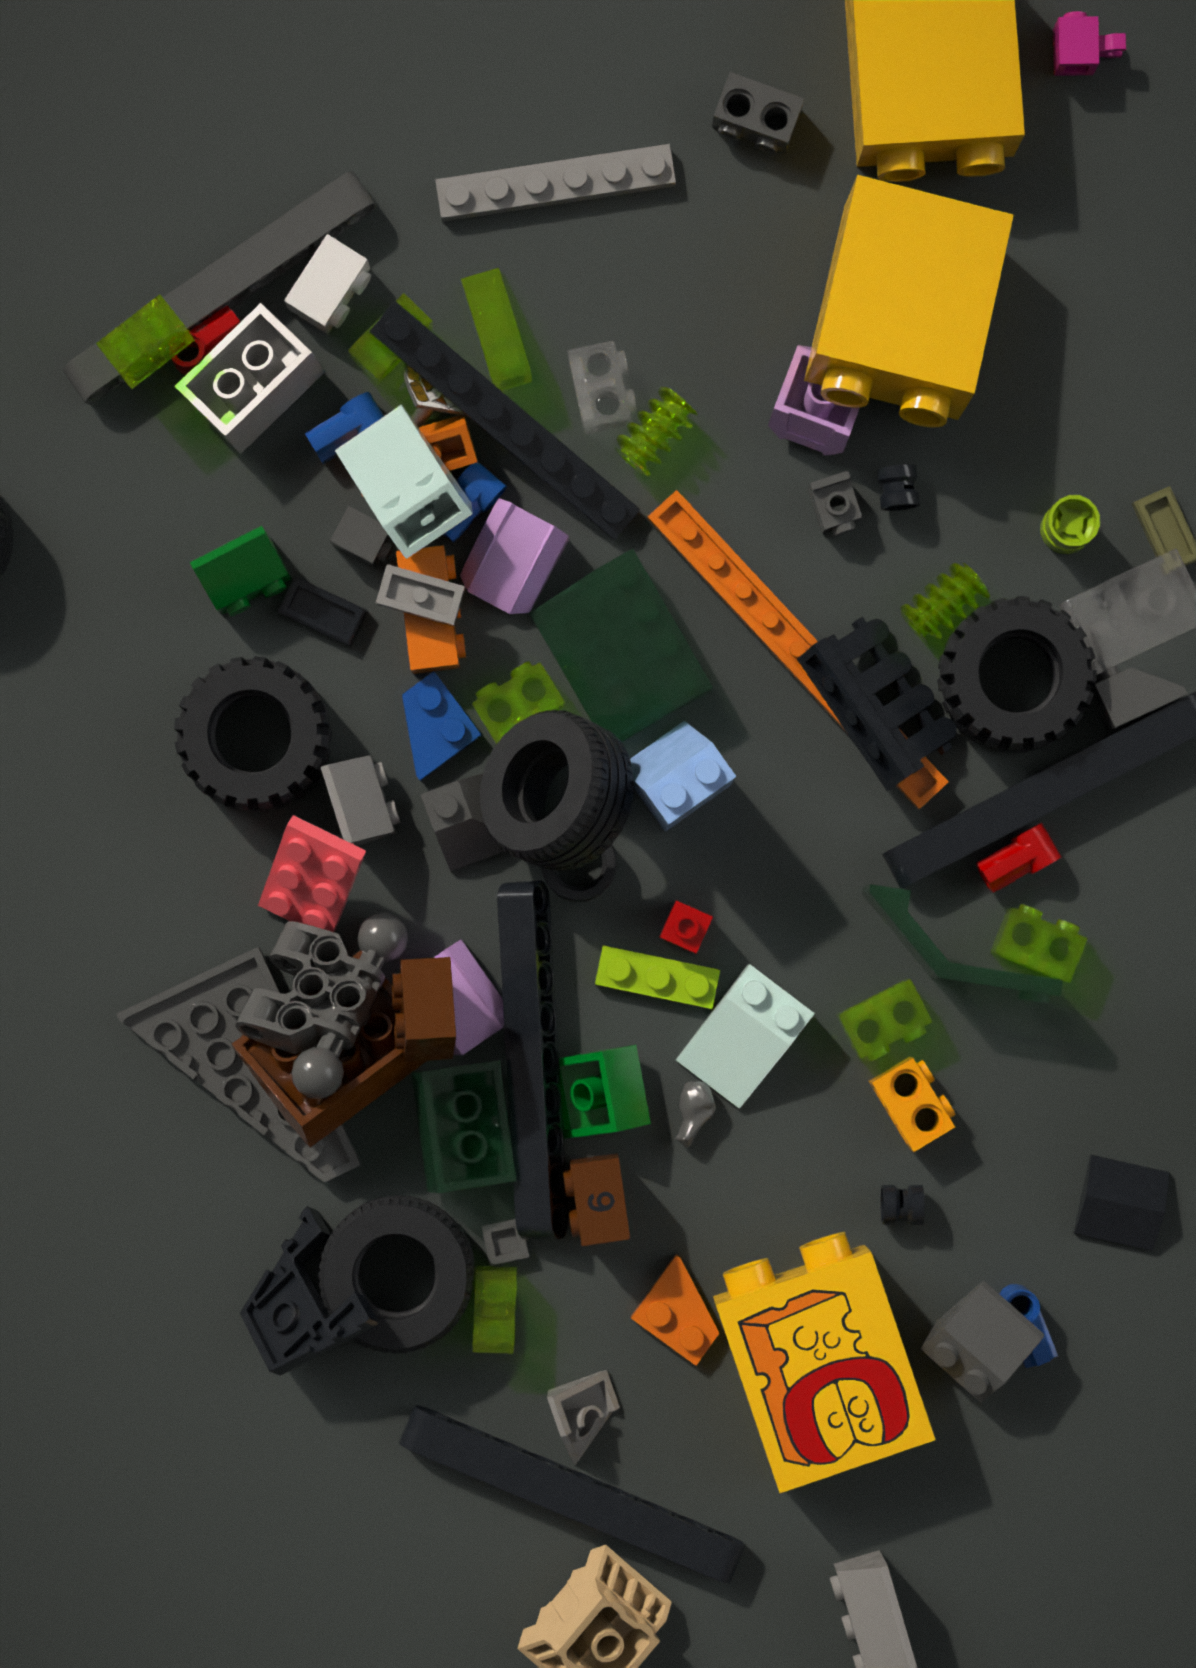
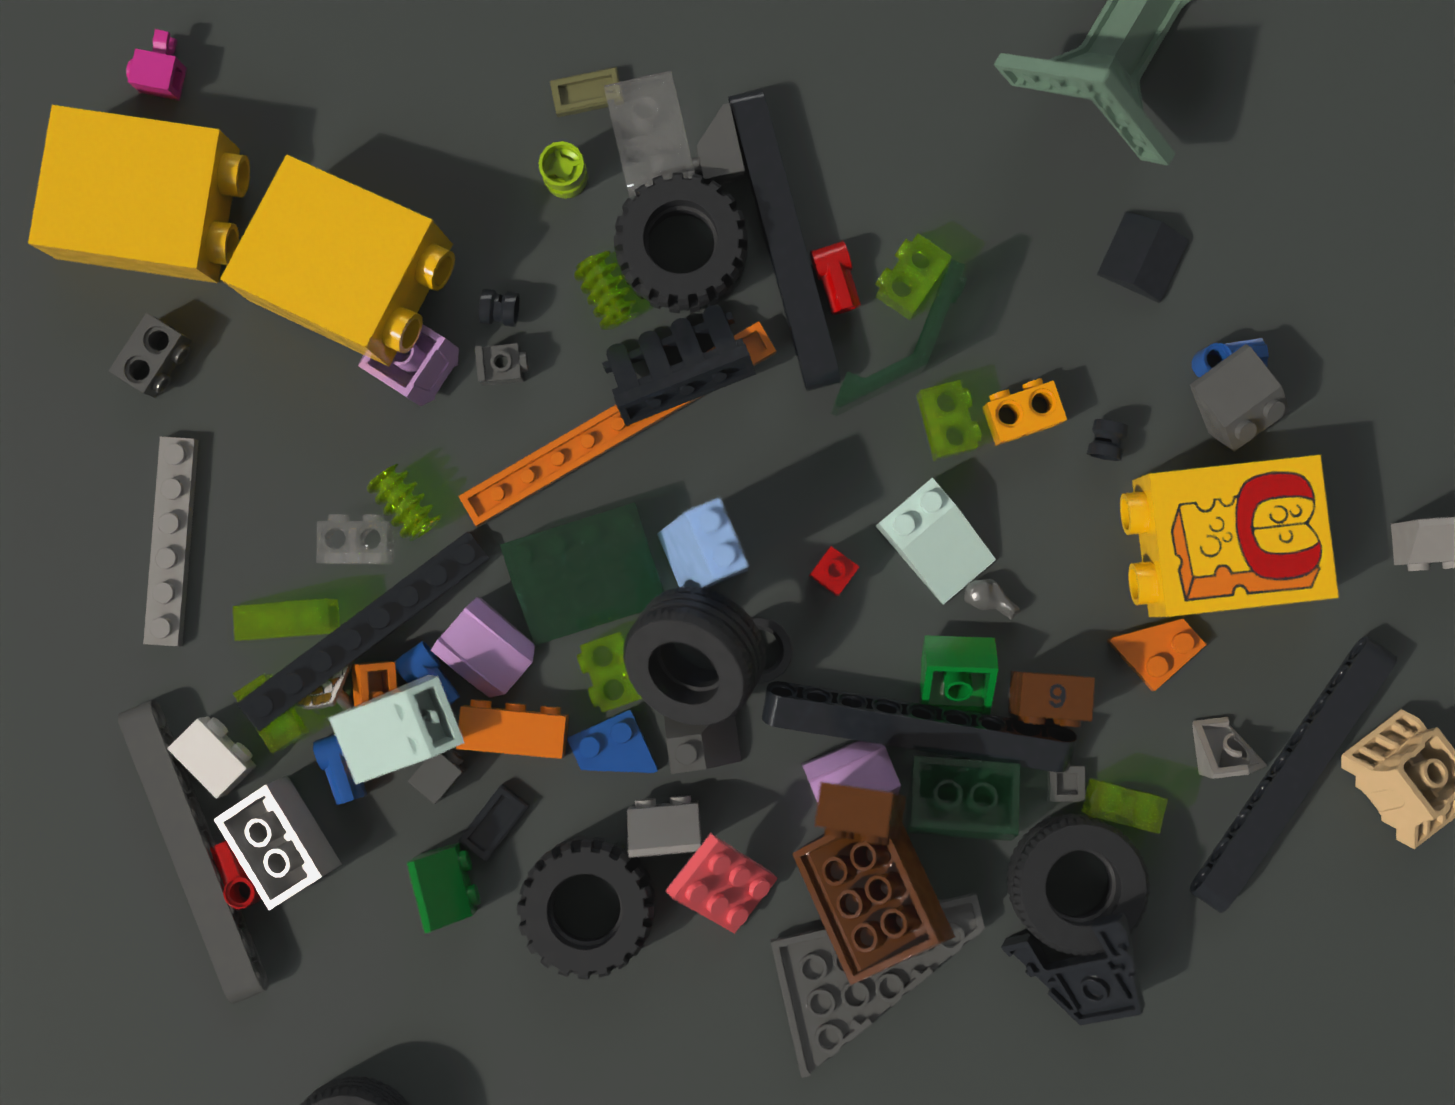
camera: 70 degrees left, 0 degrees up
clear neon green brick [96,294,195,389] -> none
dark grey connector [236,912,408,1099] -> none
light grey plate [376,564,465,627] -> none
lime plate [595,945,720,1009] -> none

